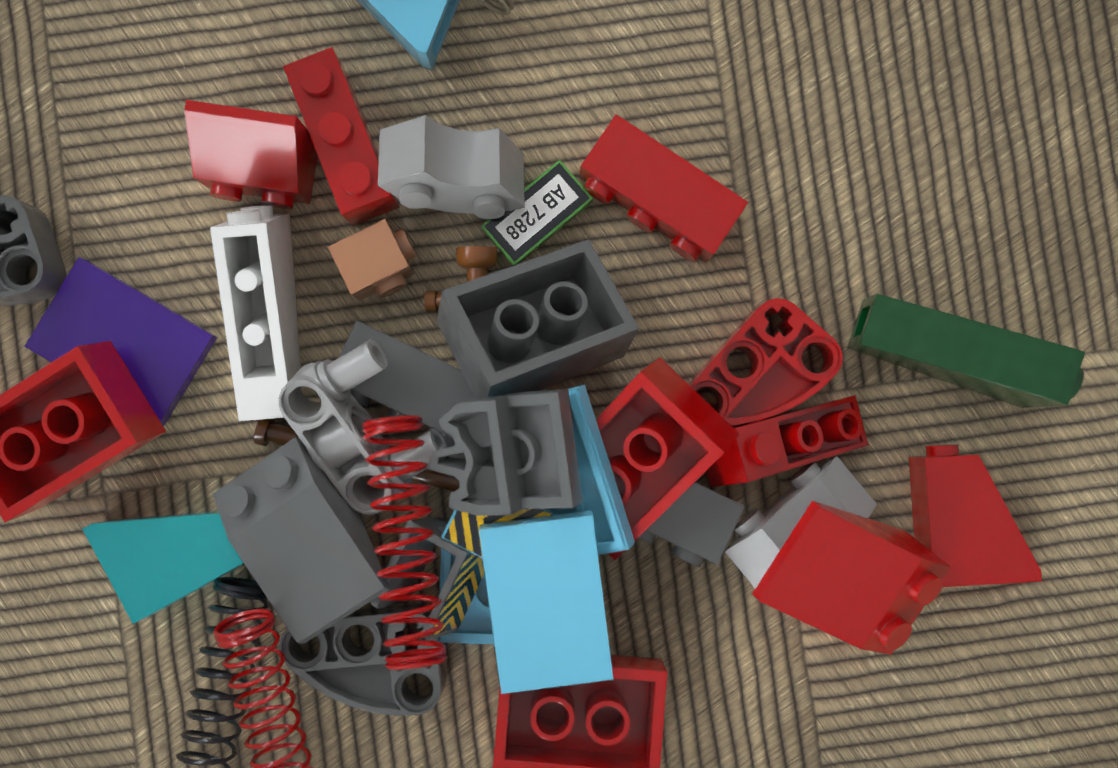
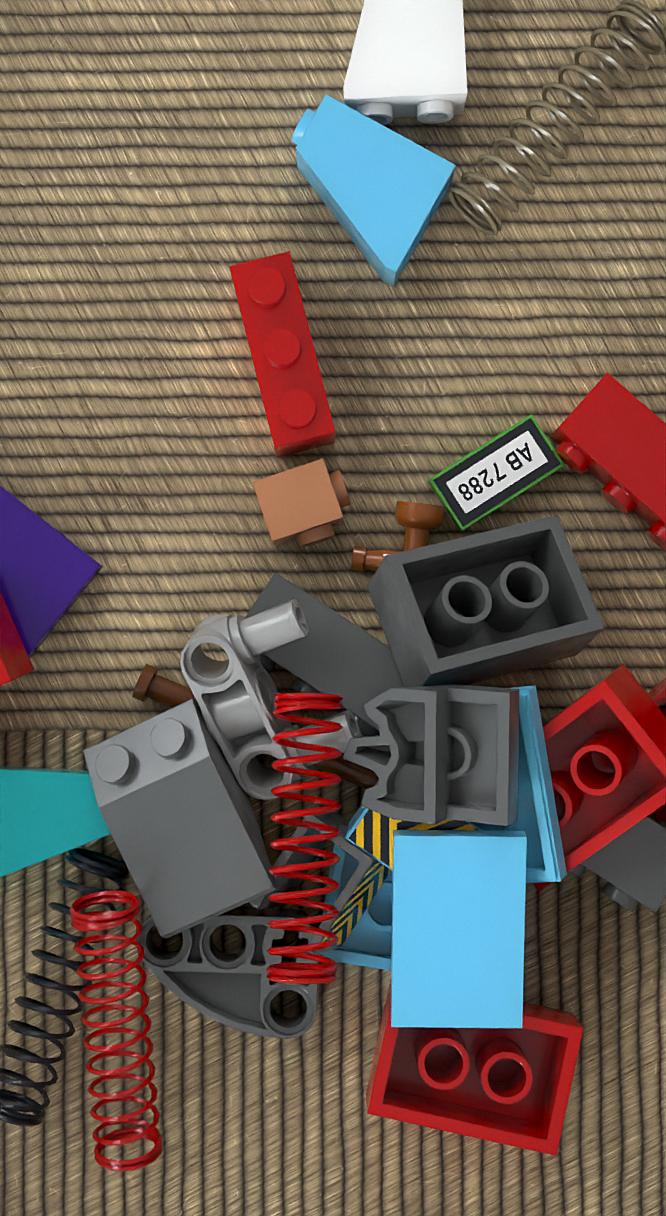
camera: 10 degrees right, 0 degrees up
slope [184,100,318,209] -> none
white slope [210,205,302,421] -> none
light grey brick [378,115,525,219] -> none

